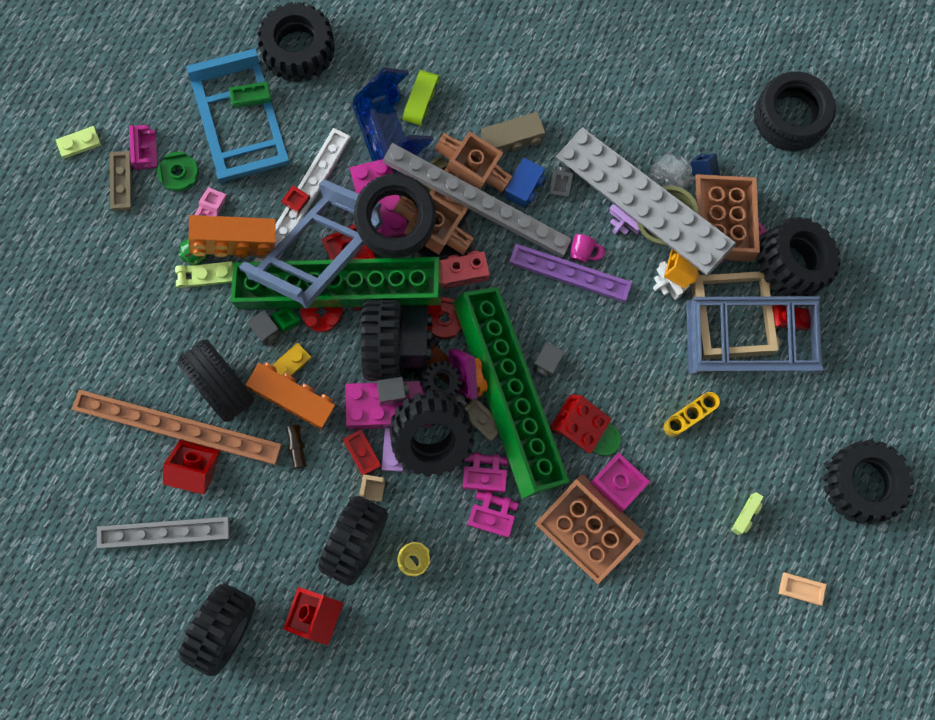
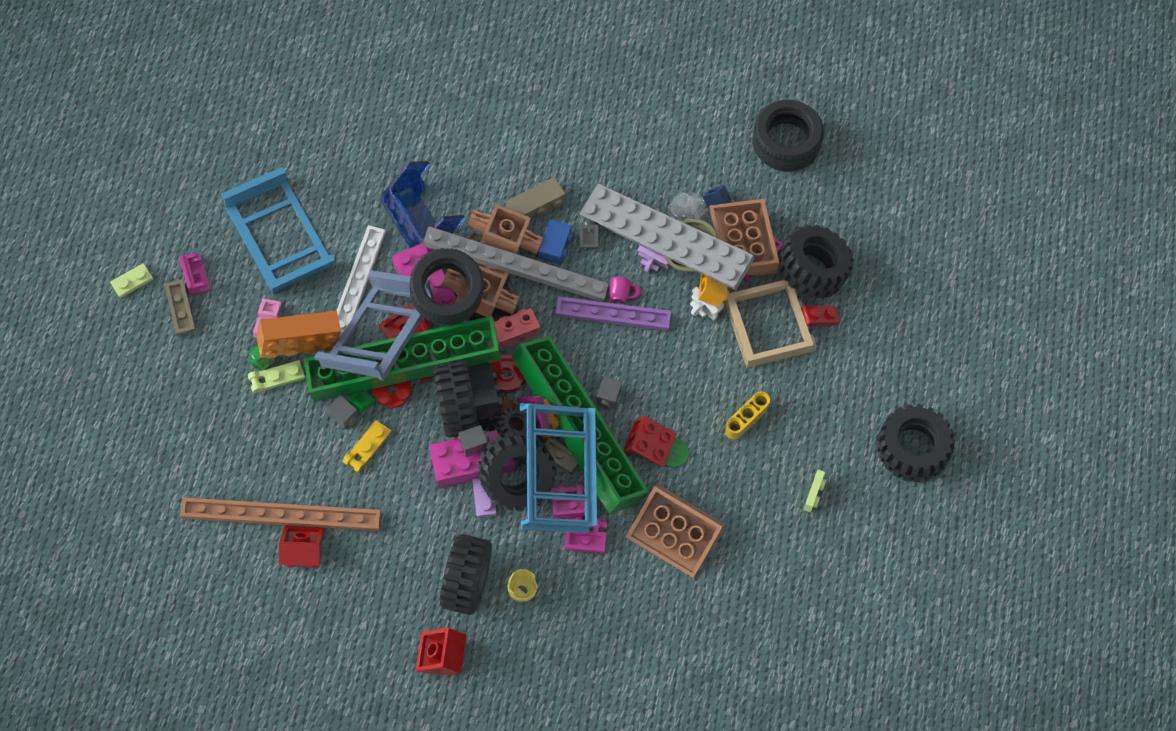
camera: 10 degrees left, 10 degrees down
light grey plate [97,517,230,549] -> none
green plate [157,152,199,192] -> none
black tyre [177,339,255,422] -> none
black tyre [179,584,256,676] -> none
green plate [229,81,272,109] -> none
orange brick [246,362,335,430] -> none
black tyre [257,2,335,82] -> none
red plate [281,185,310,214] -> none
dark brown pin [286,425,307,469] -> none
red plate [343,429,382,476] -> none
tan panel [359,475,386,502] -> none
lime beam [403,70,440,127] -> none
dark pink plate [590,453,650,512] -> none
sand blue piece [686,296,824,374] -> none
light nougat tile [779,572,827,606] -> none
none -> dark azure piece [520,403,597,533]

